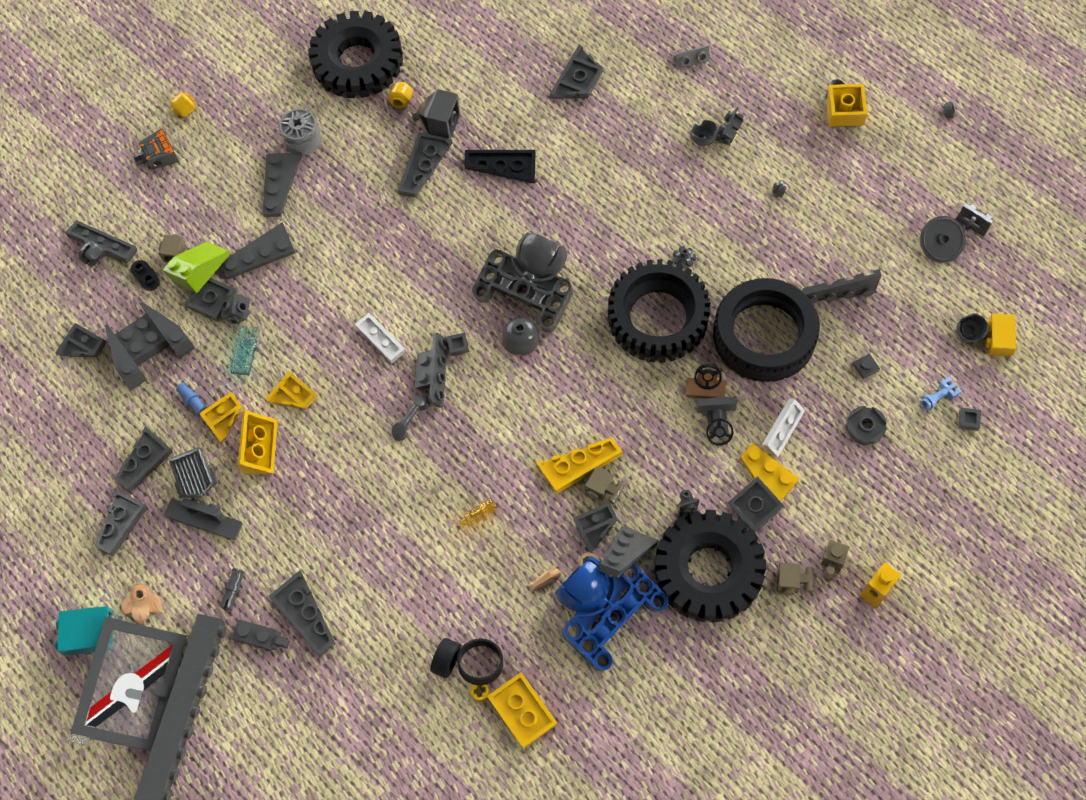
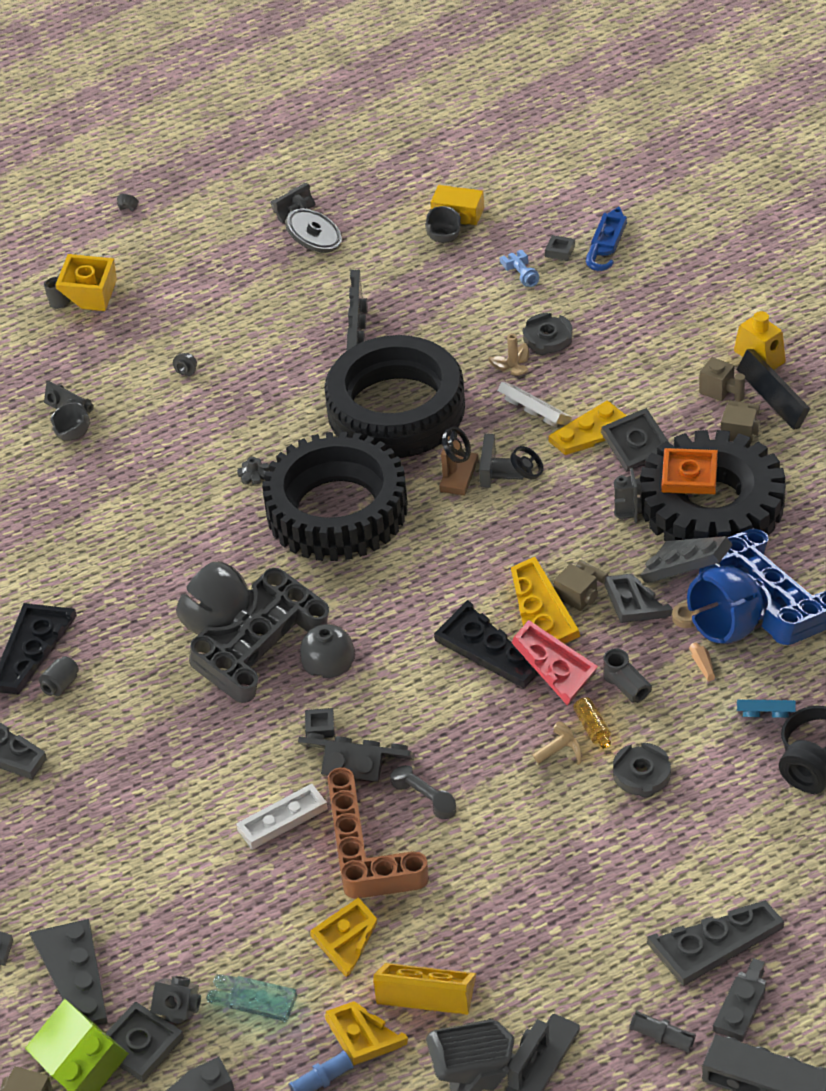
camera: 80 degrees left, 20 degrees down
dark grey plate [853,353,880,379] -> none
none -> dark grey brick [39,656,79,696]
none -> nougat beam [328,768,429,899]
none -> black wing [434,600,538,689]
none -> tan plant [489,333,529,376]
none -> coral wing [512,620,598,706]
none -> tan plant [532,721,581,765]
none -> blue plate [586,207,627,271]
none -> dark grey piece [603,648,652,703]
none -> dark grey plate [613,743,671,798]
none -> orange tile [662,448,718,494]
none -> black tile [736,349,811,429]
none -> dark azure plate [737,699,796,718]

